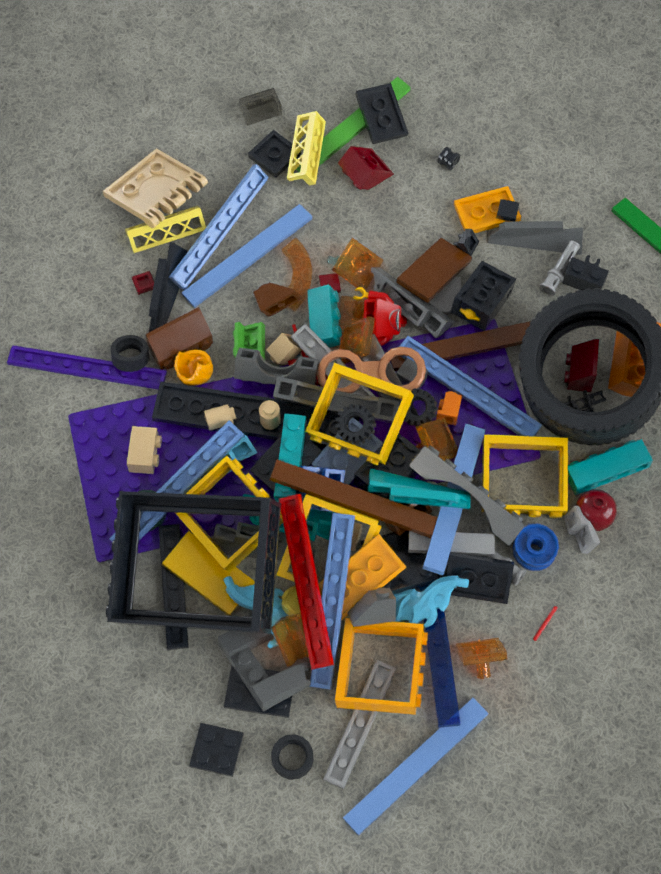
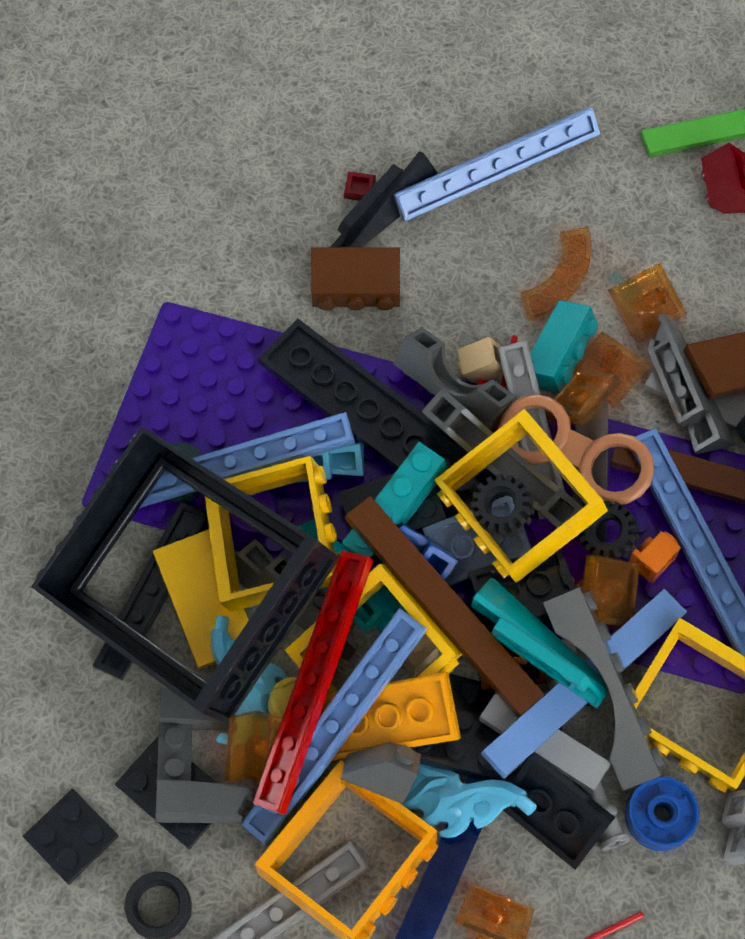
camera: 30 degrees right, 0 degrees up
dark purple tile [7,345,167,390] -> none
tan hinge [103,148,208,228] -> none
black tyre [110,335,149,372] -> none
light yellow fence [125,206,206,253] -> none
tan brick [127,426,162,474] -> none
light orange piece [174,350,213,386] -> none
medium blue tile [181,204,312,308] -> none
tan brick [204,404,236,431] -> none
bright green bracket [233,322,265,360] -> none
clear smoke panel [239,88,282,125] -> none
black plate [248,130,301,178] -> none
reddish brown slope [253,282,302,317] -> none
tan brick [259,400,281,430] -> none
light yellow fence [287,111,326,186] -> none
dark red tile [319,273,341,293] -> none
red torso [351,287,407,349] -> none
dark grey panel [396,358,428,390] -> none

